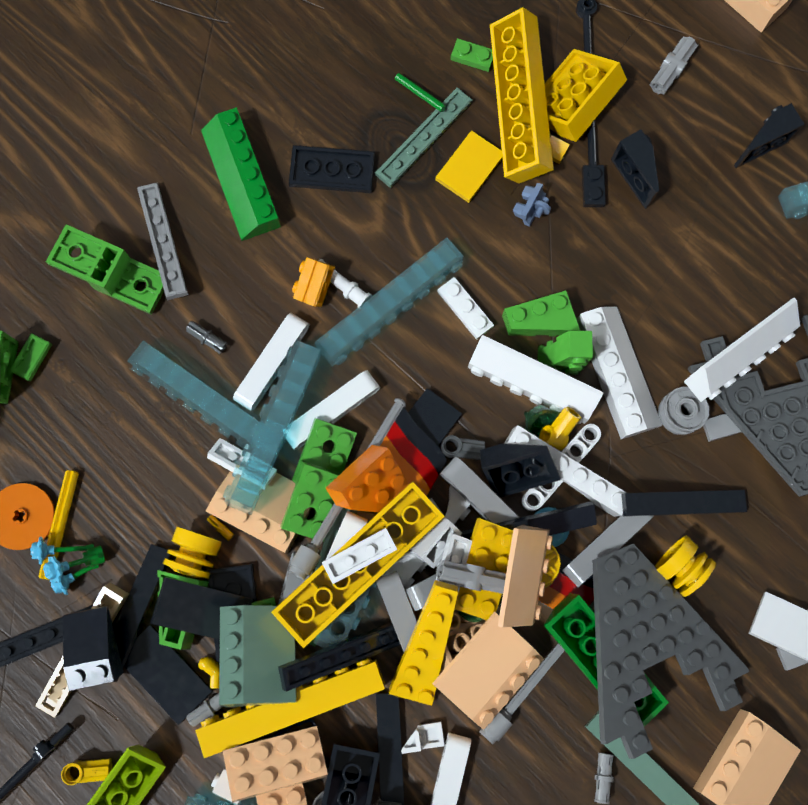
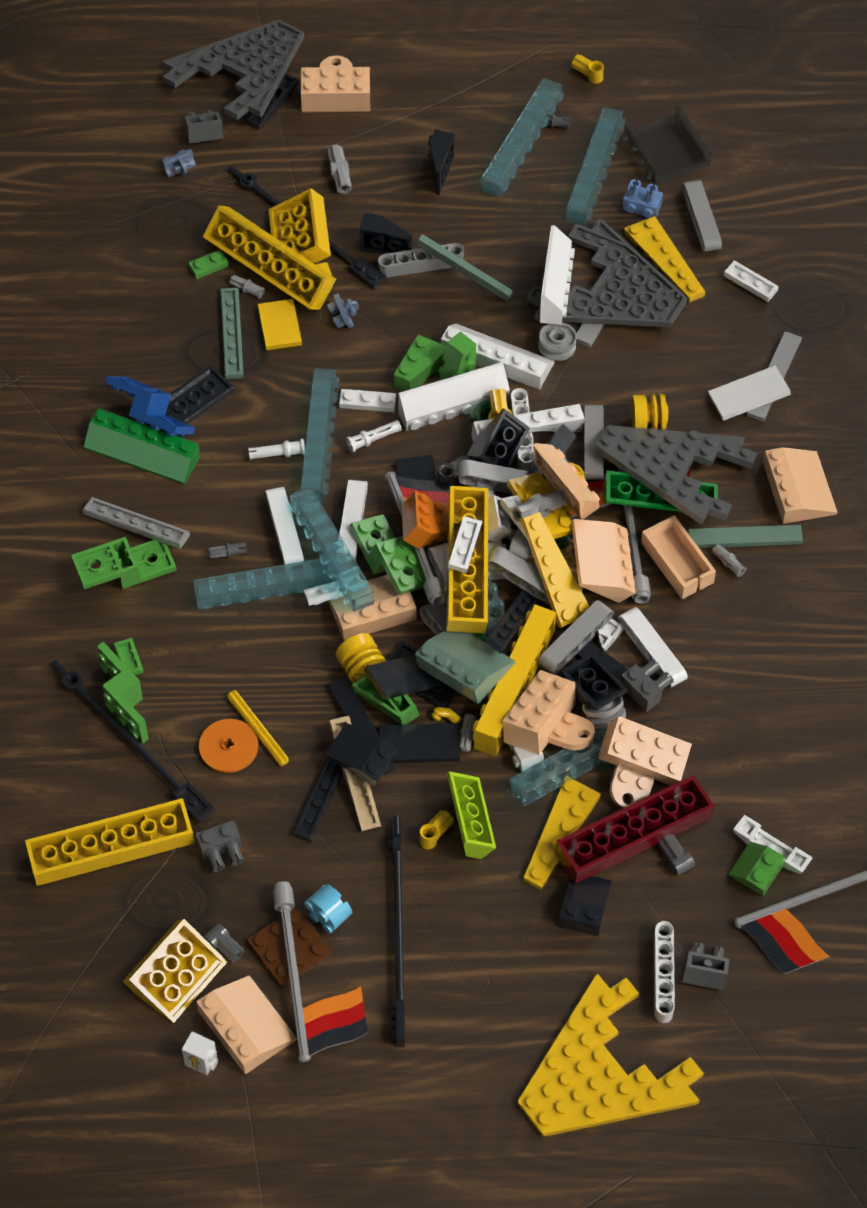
camera: 45 degrees left, 20 degrees down
plant [30,537,105,595] -> none
light orange brick [292,257,335,307] -> none
green bar [395,73,446,112] -> none
black tile [621,490,747,517] -> none
none -> blue bracket [105,376,195,436]
none -> light grey axle [229,275,265,298]
none -> white pin [346,420,402,453]
none -> light grey beam [378,243,464,278]
none -> sand green tile [418,235,513,302]
none -> light grey beam [538,600,614,675]
none -> light nougat piece [641,515,716,599]

